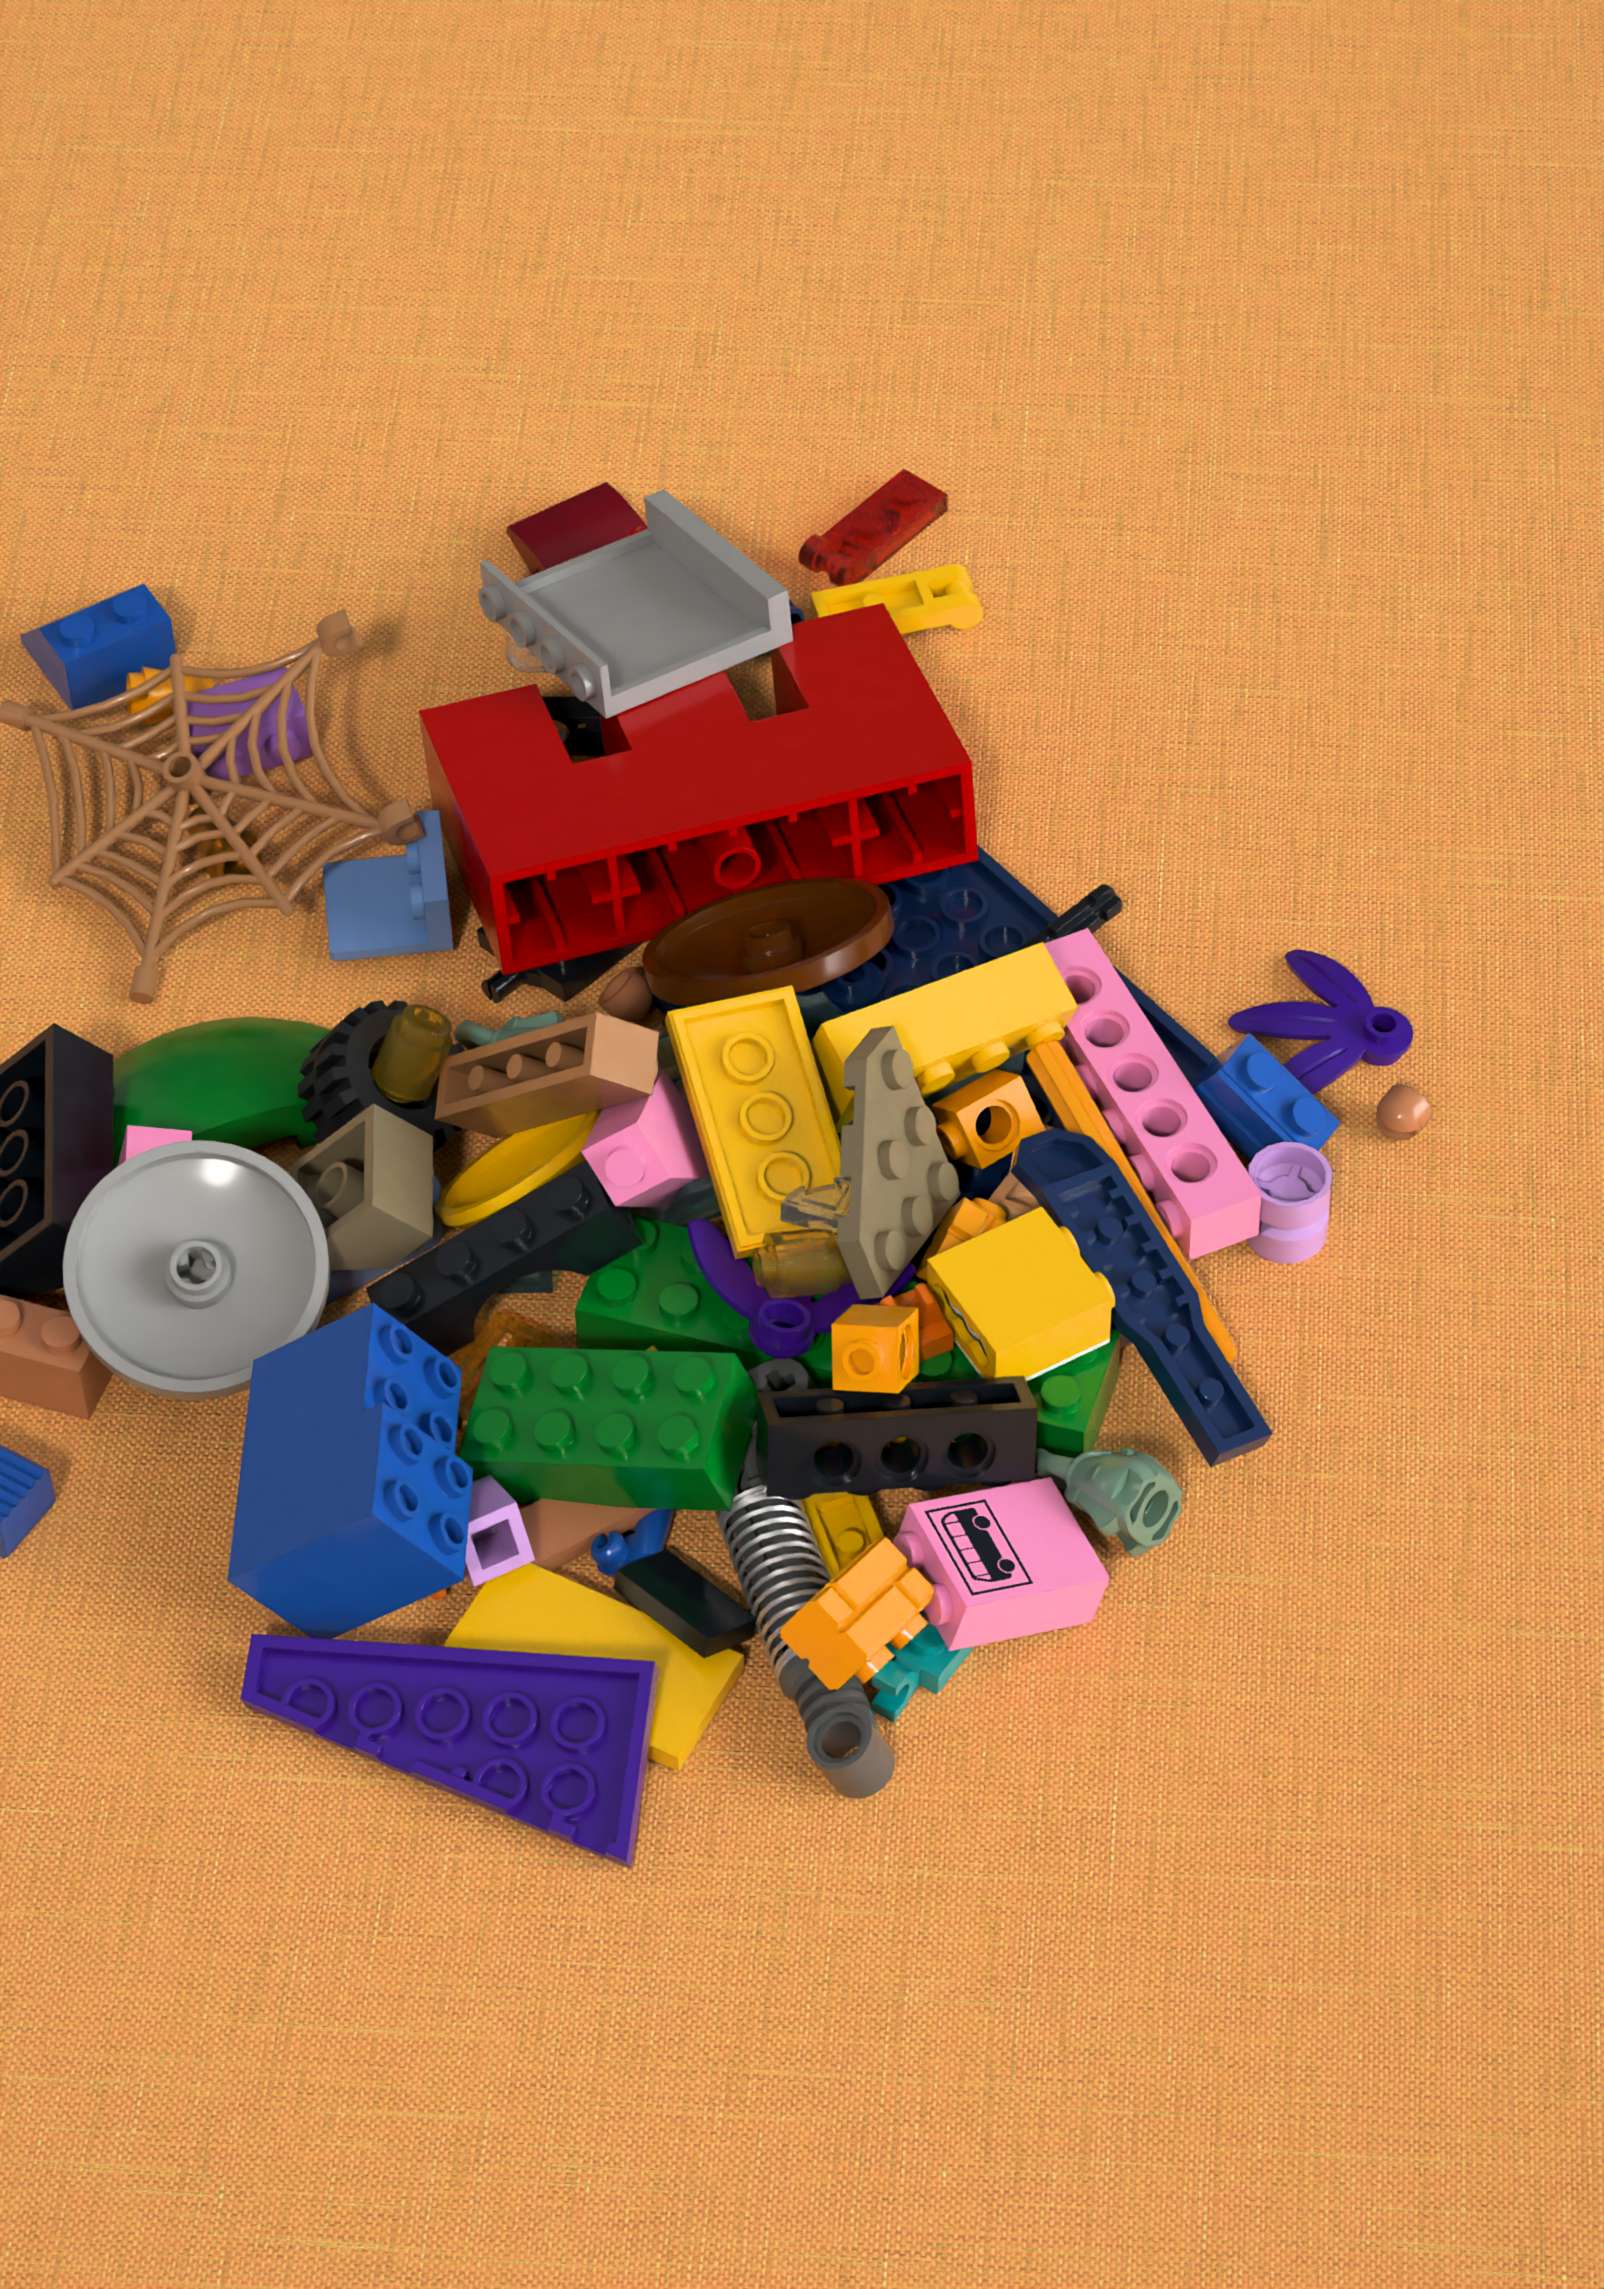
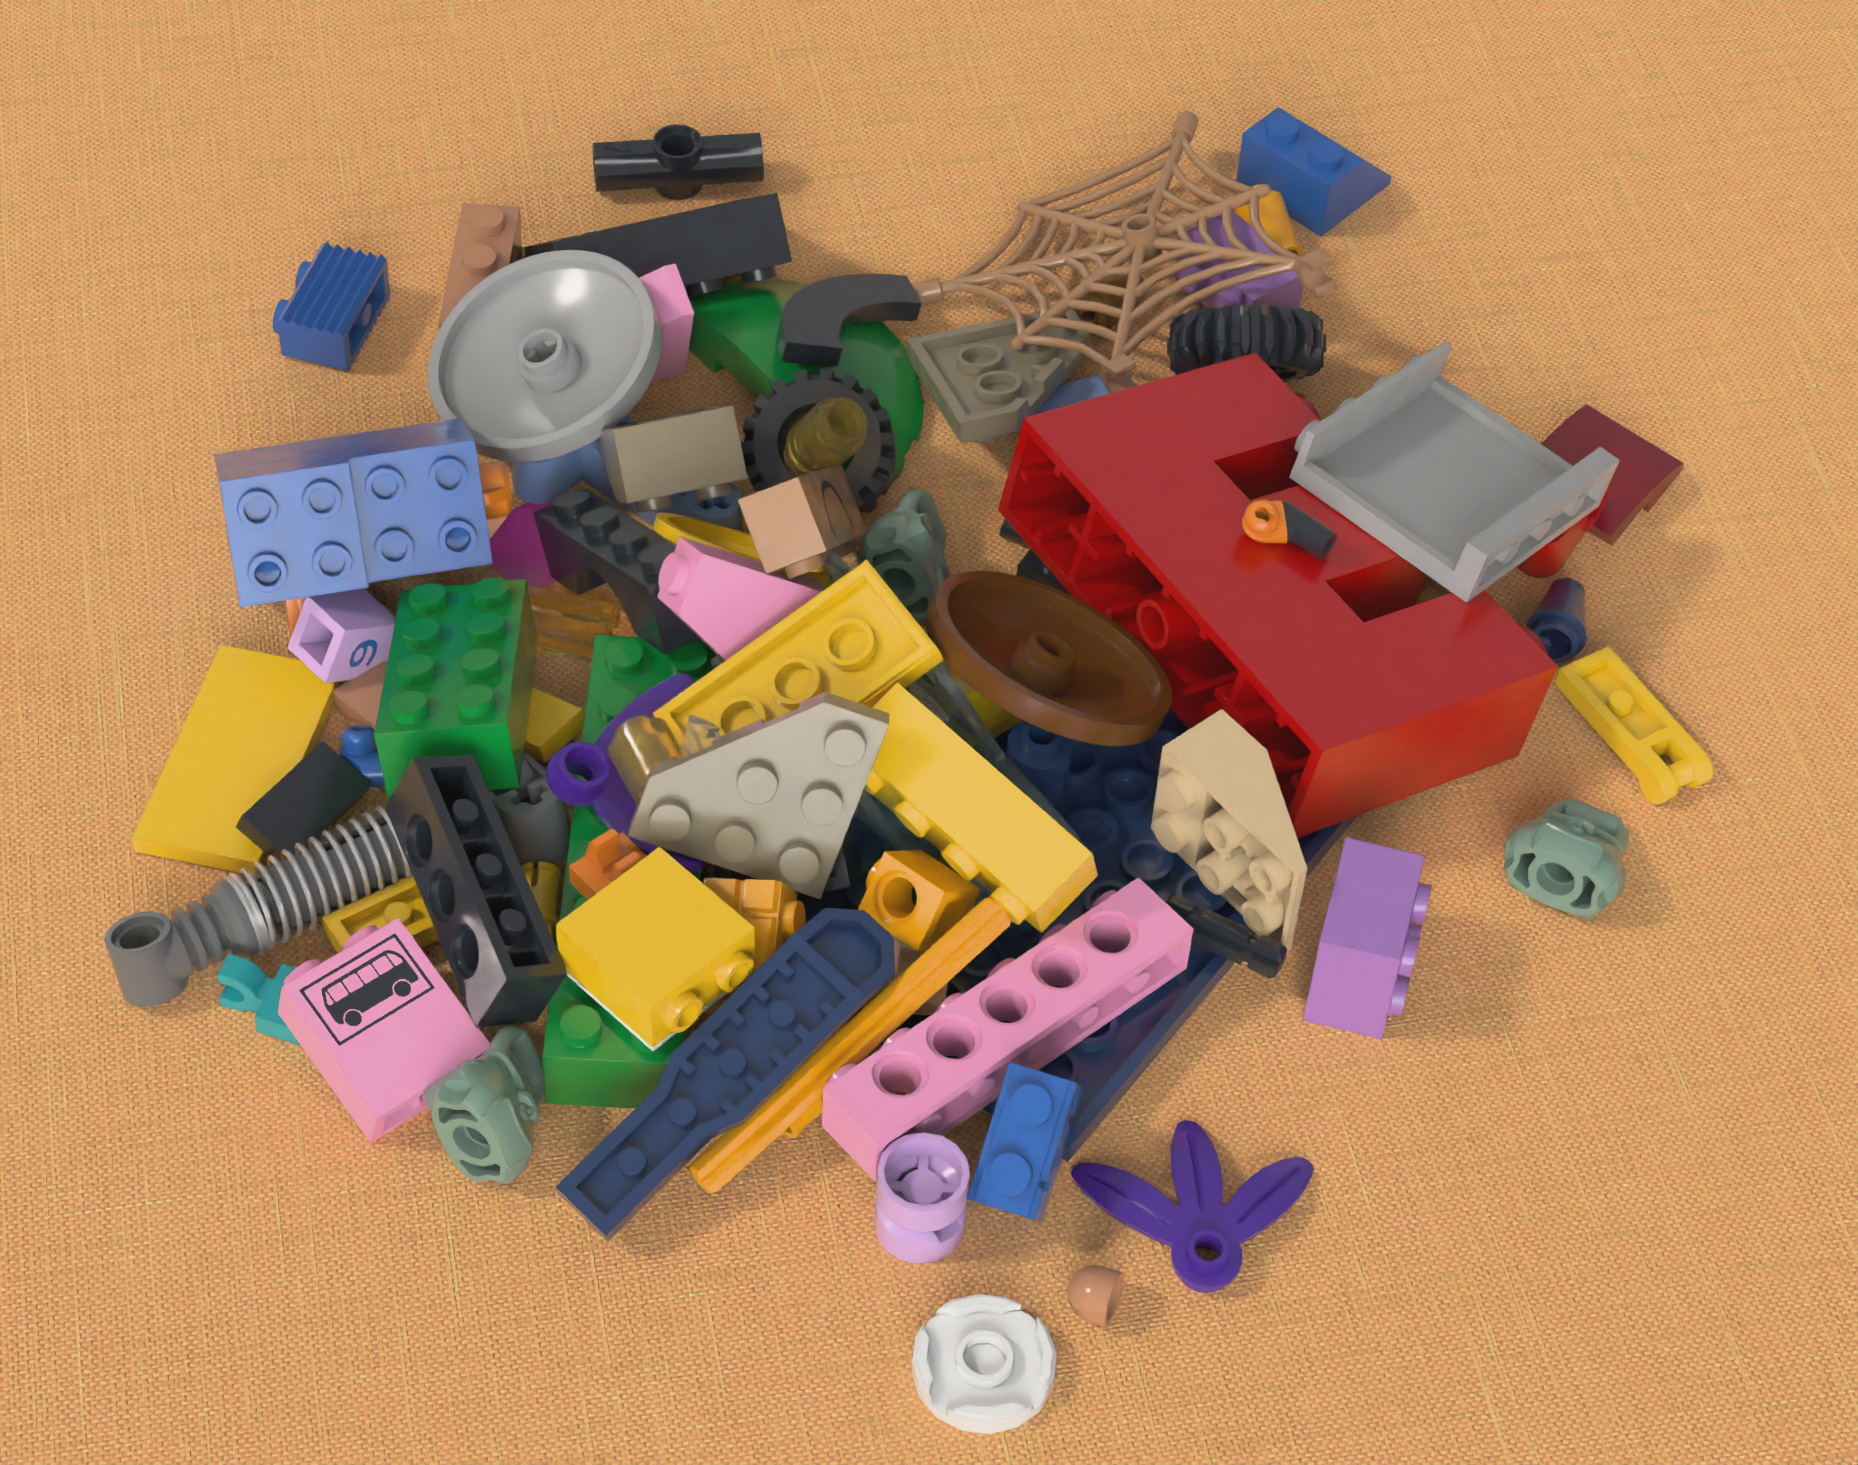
camera: 70 degrees right, 0 degrees up
dark purple wing [241,1634,659,1870] -> none
light orange brick [780,1537,935,1690] -> none
clear red plate [798,469,948,587] -> none
light orange brick [831,1304,919,1394] -> none
none -> black tile [776,274,922,367]
none -> dark tan plate [906,309,1091,444]
none -> white tile [911,1294,1057,1434]
none -> tan slope [1151,709,1307,952]
none -> black gear [1167,304,1327,382]
none -> arm [1242,499,1337,560]
none -> medium lavender brick [1303,837,1432,1039]
none -> sand green piece [1504,798,1629,920]

